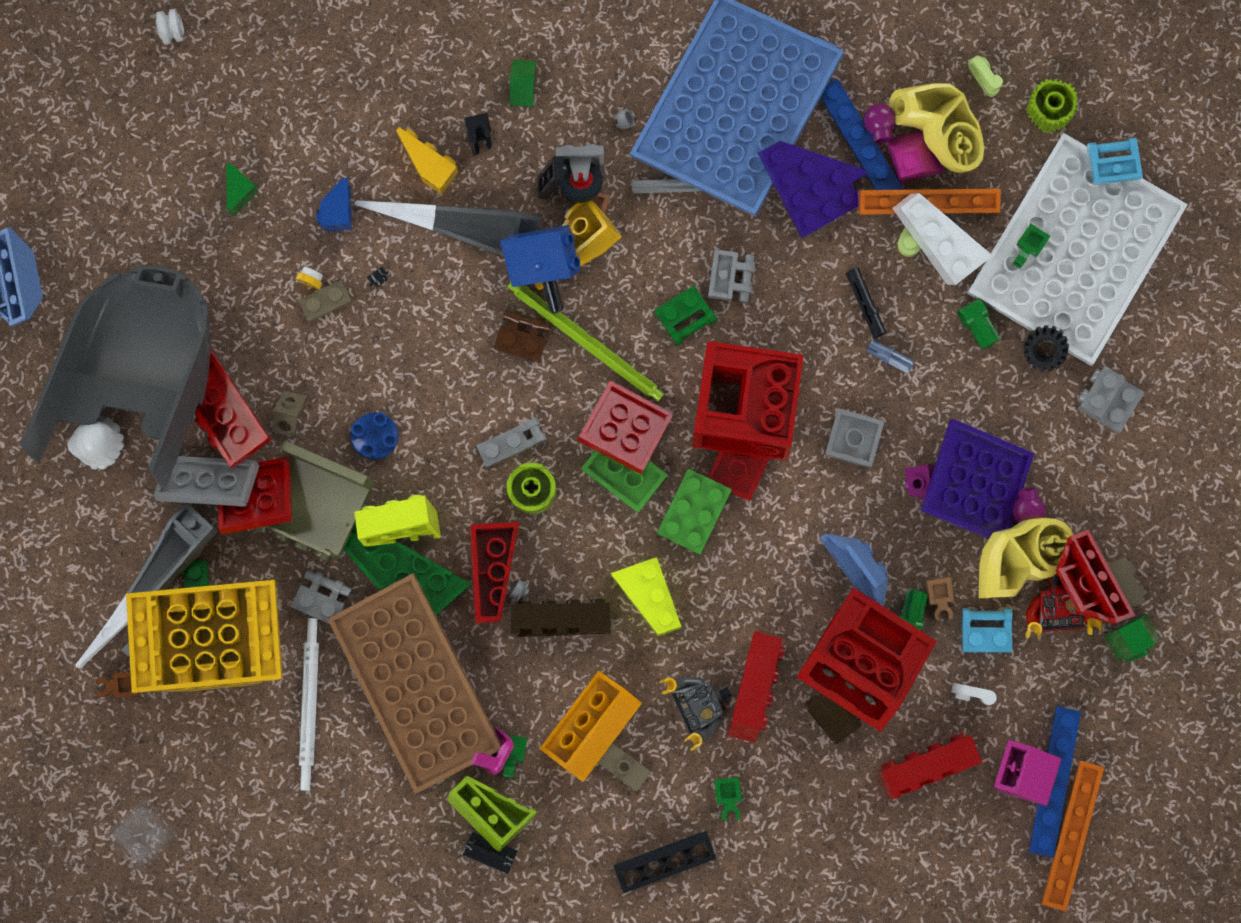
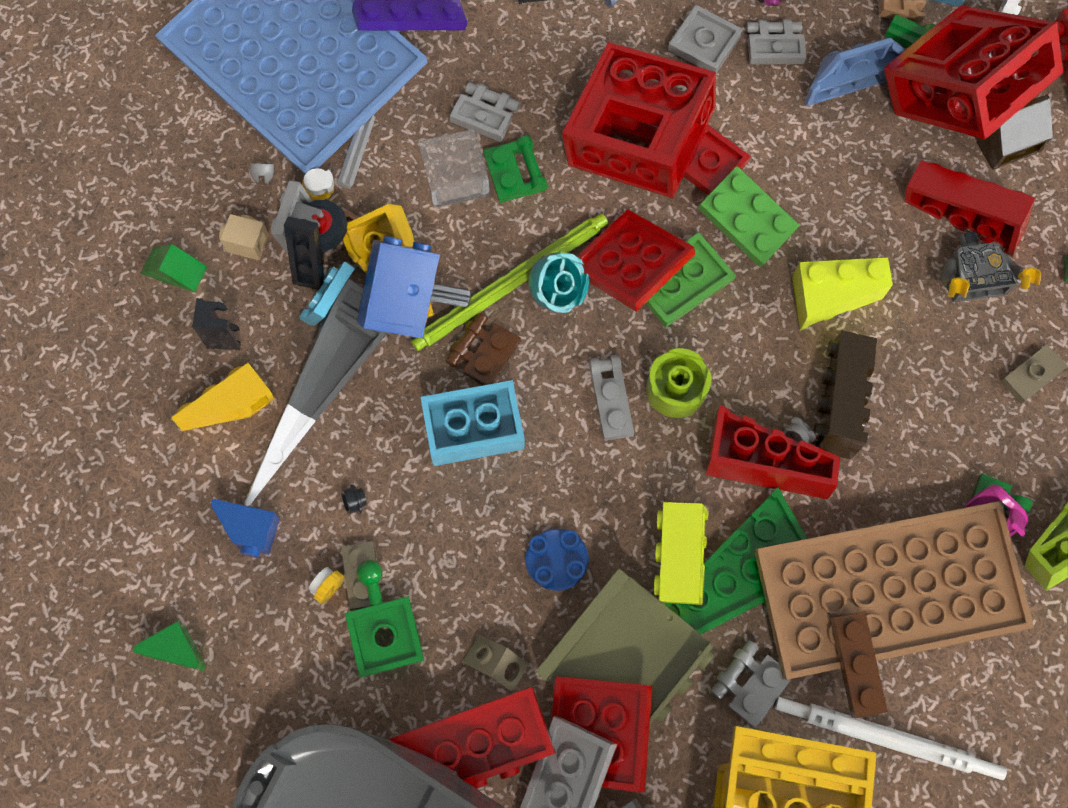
camera: 80 degrees left, 10 degrees down
light orange slope [539,671,642,782] -> none
none -> tan brick [219,214,269,260]
none -> medium azure plate [299,262,355,326]
none -> white piece [302,168,335,201]
none -> green plate [345,560,424,678]
none -> clear piece [418,129,490,208]
none -> medium azure brick [421,380,525,466]
none -> teal cylinder [528,252,589,313]
none -> light grey plate [746,19,806,64]
none -> reddish brown plate [830,612,888,718]

